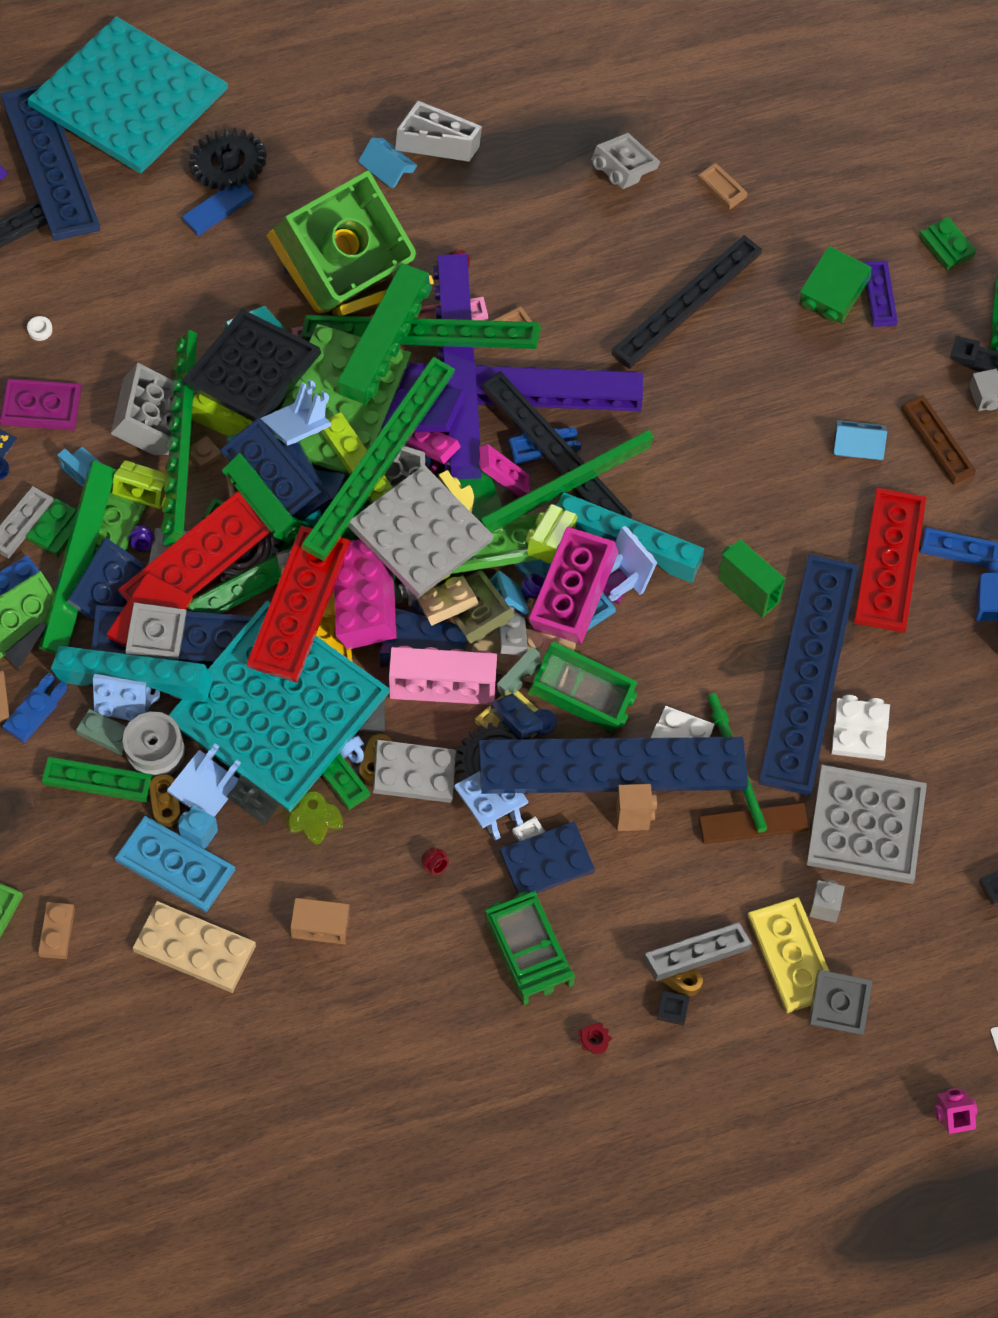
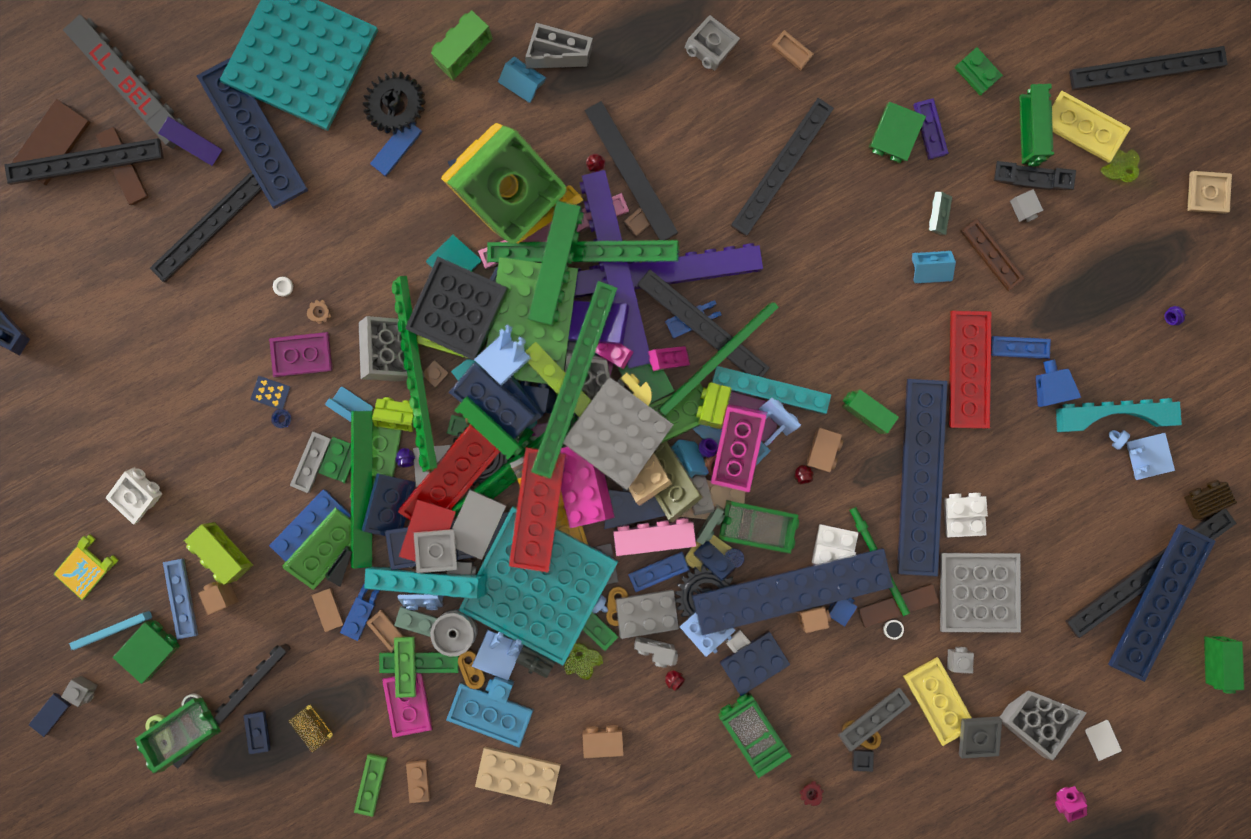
camera: 10 degrees left, 25 degrees up
none -> medium nougat animal [307,300,331,324]
none -> medium nougat tile [366,609,405,652]
none -> dark pink tile [382,673,433,738]
none -> bright green tile [394,637,417,698]
none -> bright green brick [431,10,493,81]
none -> light grey tile [452,489,506,560]
none -> black tile [585,101,678,241]
none -> blue tile [628,551,690,592]
none -> light grey plate [634,636,678,668]
none -> dark red plate [794,465,814,484]
none -> medium nougat brick [805,428,843,472]
none -> blue brick [828,598,857,627]
none -> tile [883,619,904,640]
none -> sand green plate [929,192,952,235]
none -> light grey wedge [1000,691,1086,761]

